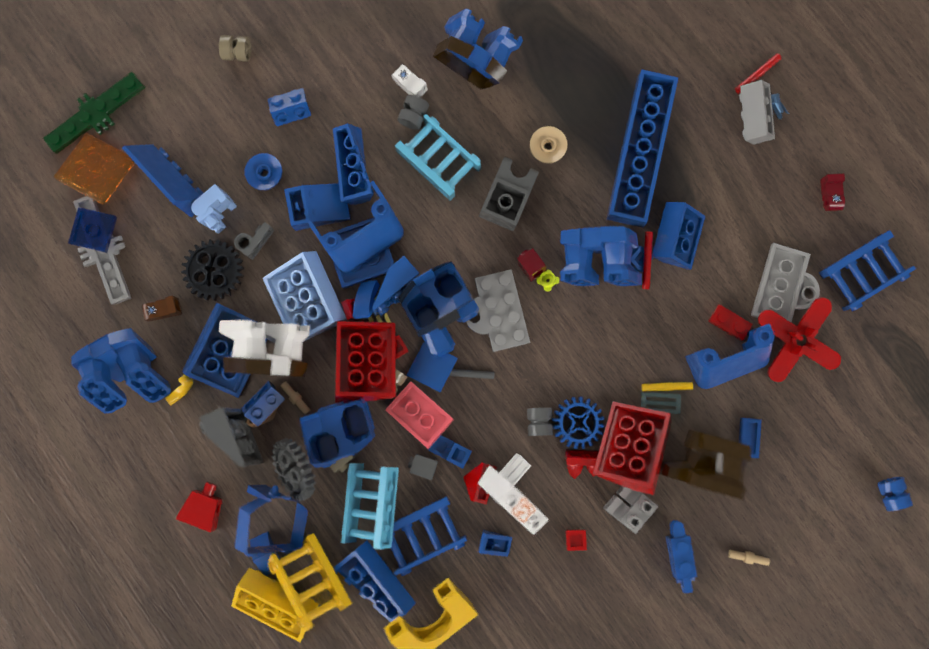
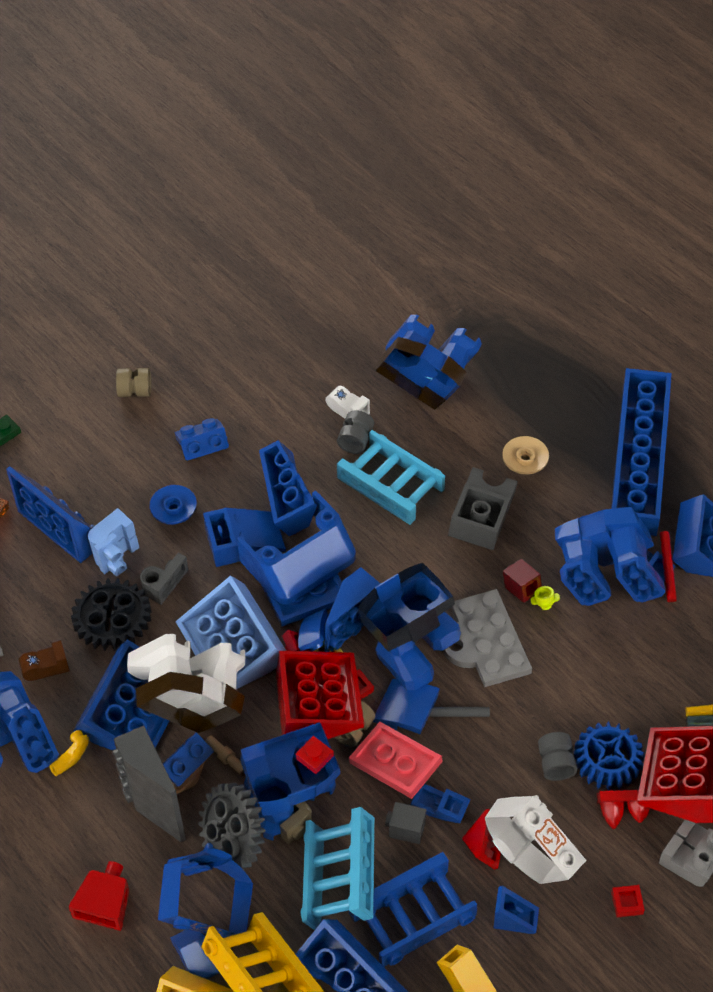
camera: 10 degrees left, 30 degrees down
none -> red plate [296,736,334,774]

